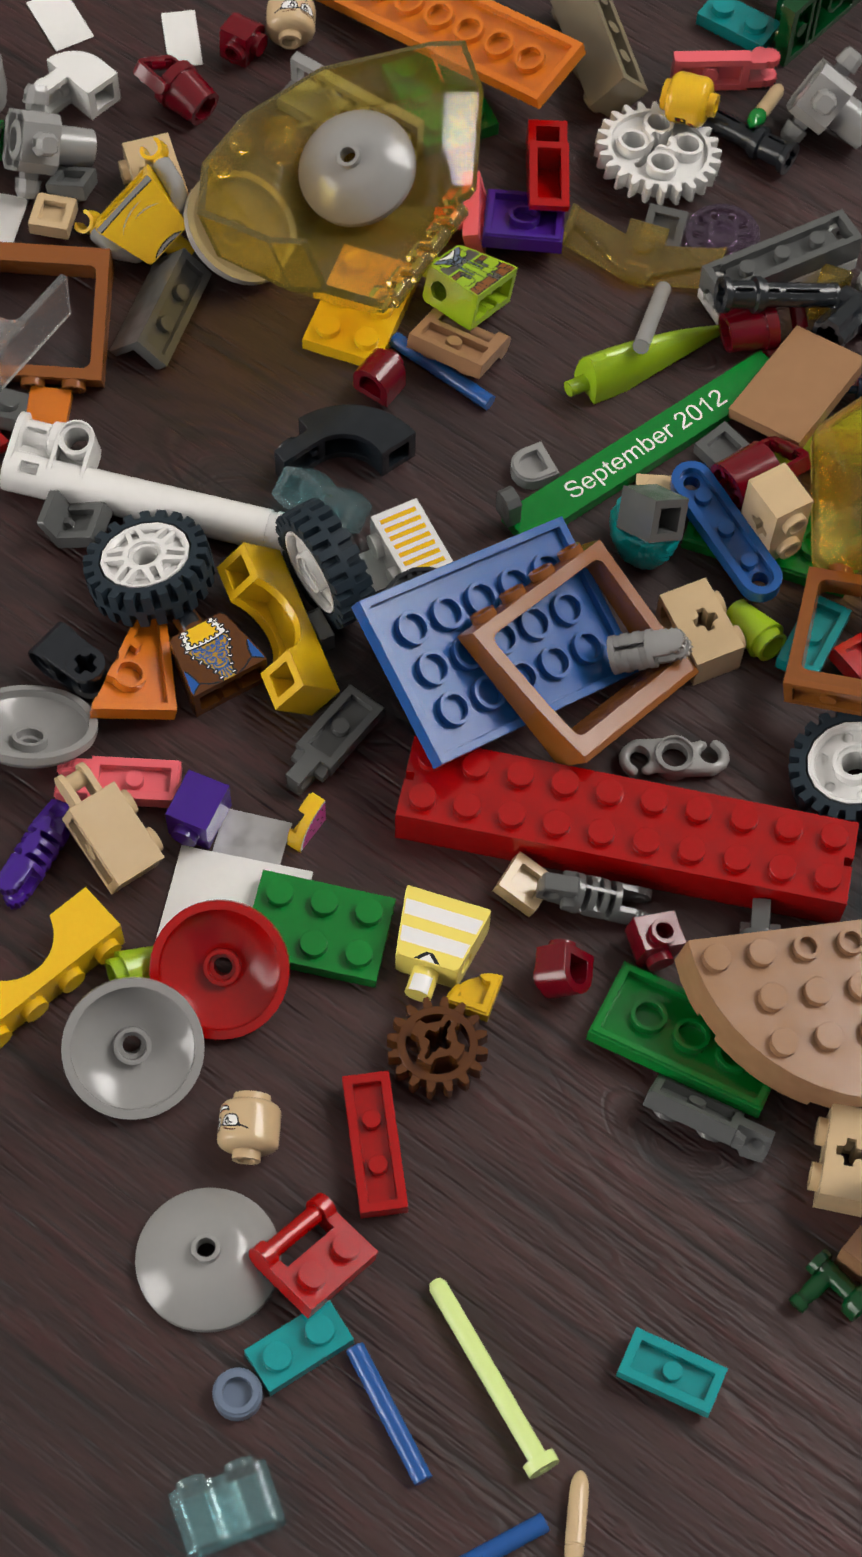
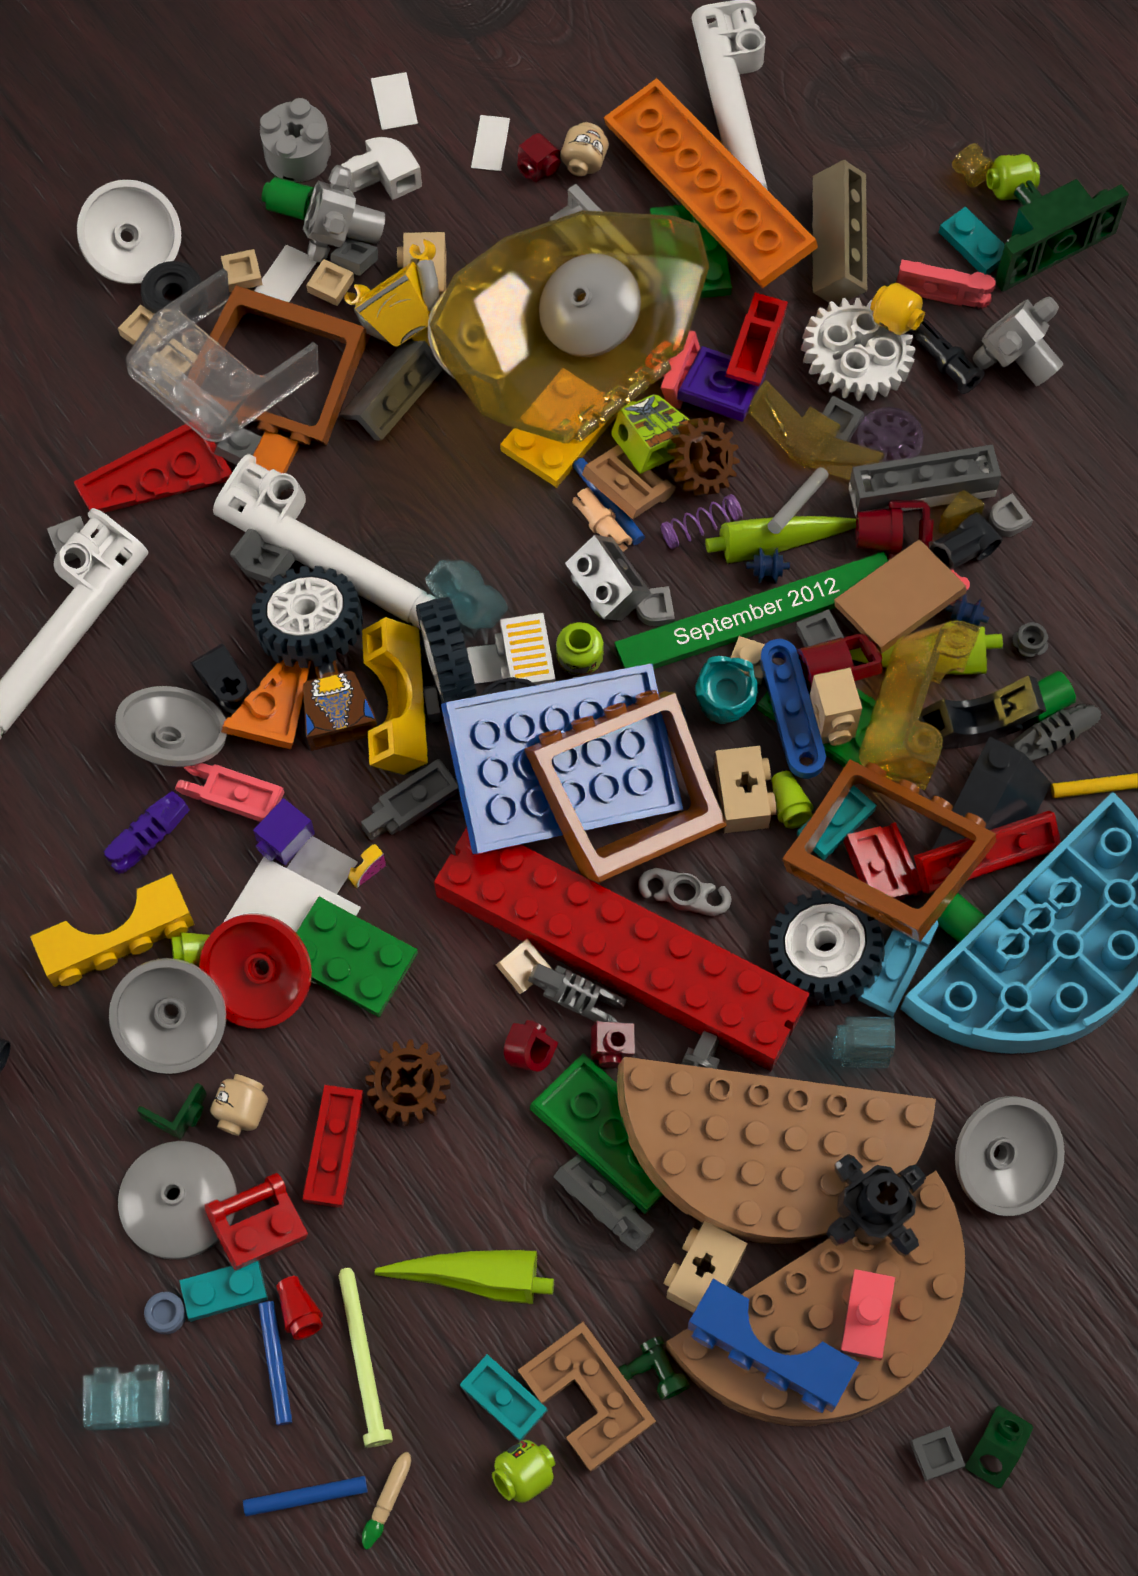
camera: 20 degrees right, 5 degrees up
tan brick [54,762,164,895] -> none
dark red piece [133,55,219,125] -> none
black arch [274,404,416,485] -> none
dark red plate [353,348,406,407] -> none
light yellow torso [395,885,491,1002] -> none
yellow tile [446,973,503,1022] -> none
dark grey piece [496,486,522,528] -> none
light grey hinge [607,627,693,675] -> none
dark grey brick [616,484,689,543] -> none
black pin [714,276,841,314] -> none
tan piece [747,83,784,128] -> none
none -> dark green bracket [137,1083,207,1140]
none -> red cone [276,1276,323,1340]
none -> lime piece [374,1250,554,1304]
none -> lime head [492,1439,555,1503]
none -> medium nougat plate [518,1322,656,1473]
none -> lime head [556,622,604,676]
none -> flat silver brick [565,535,651,621]
none -> light nougat pin [572,488,632,552]
none -> medium lavender piece [661,494,743,549]
none -> reddish brown gear [668,417,740,496]
none -> dark blue wheel [746,547,790,584]

